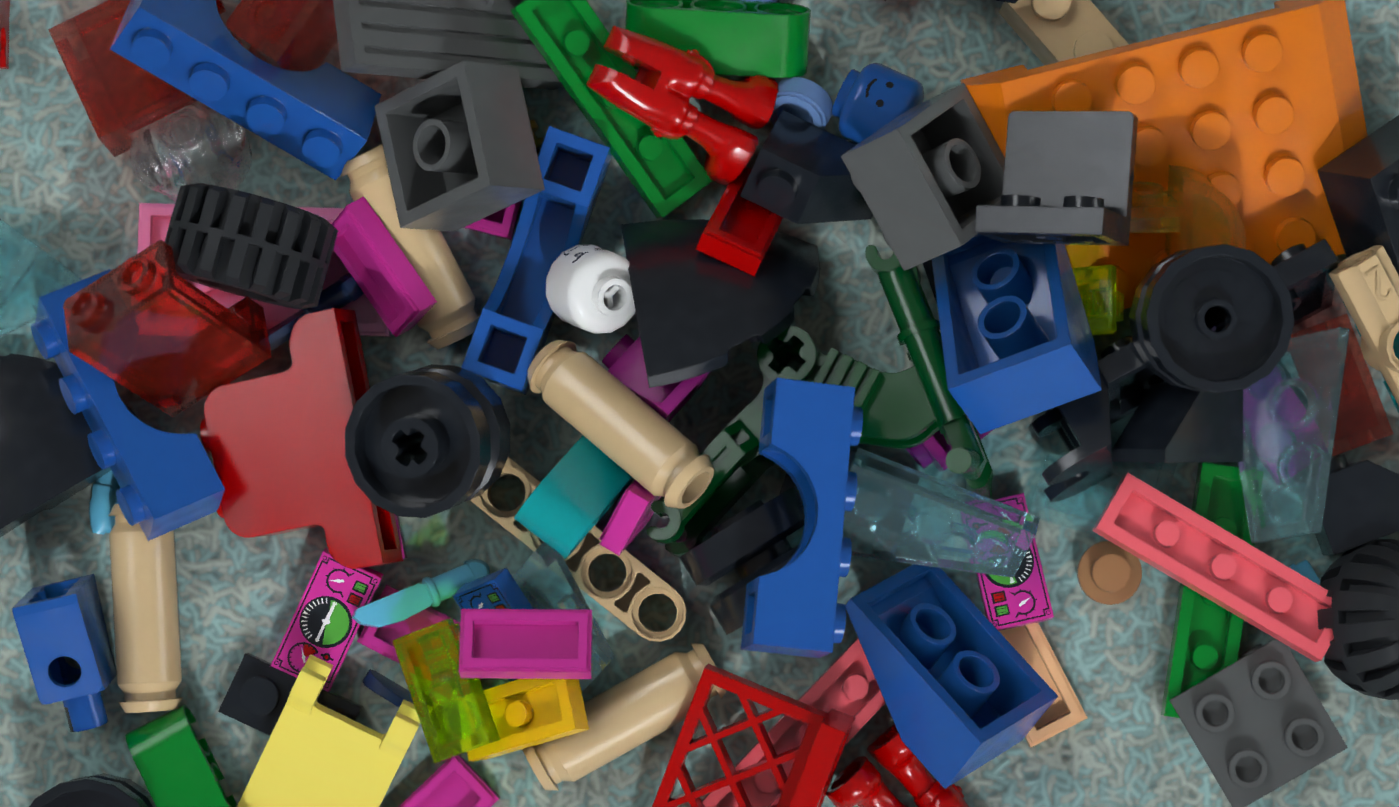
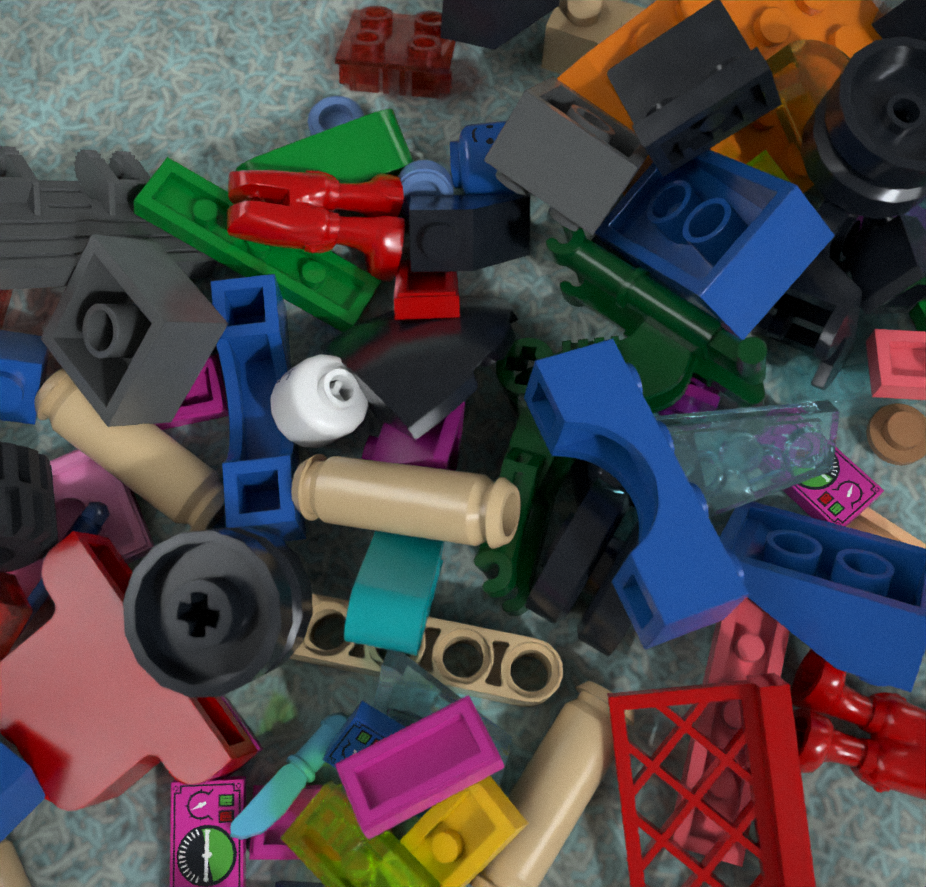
camera: 30 degrees left, 15 degrees down
dark pink tile [332,197,437,337] -> none
dark pink tile [599,480,662,556] -> none

